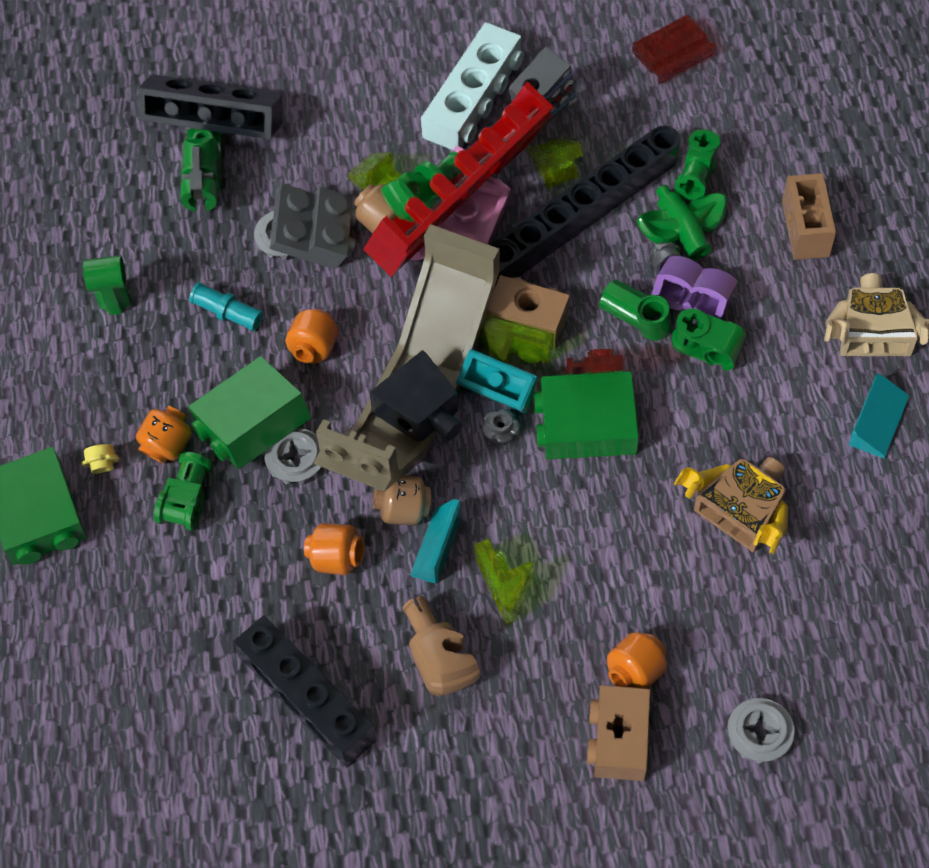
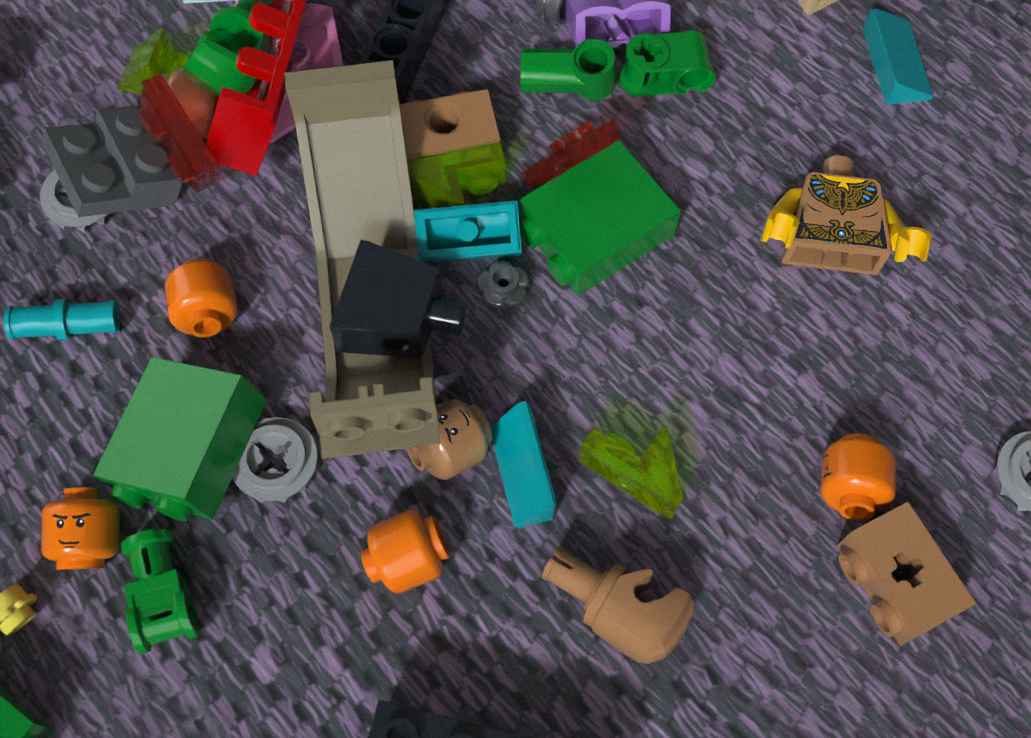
camera: 35 degrees left, 5 degrees up
none -> clear red plate [138,73,218,193]

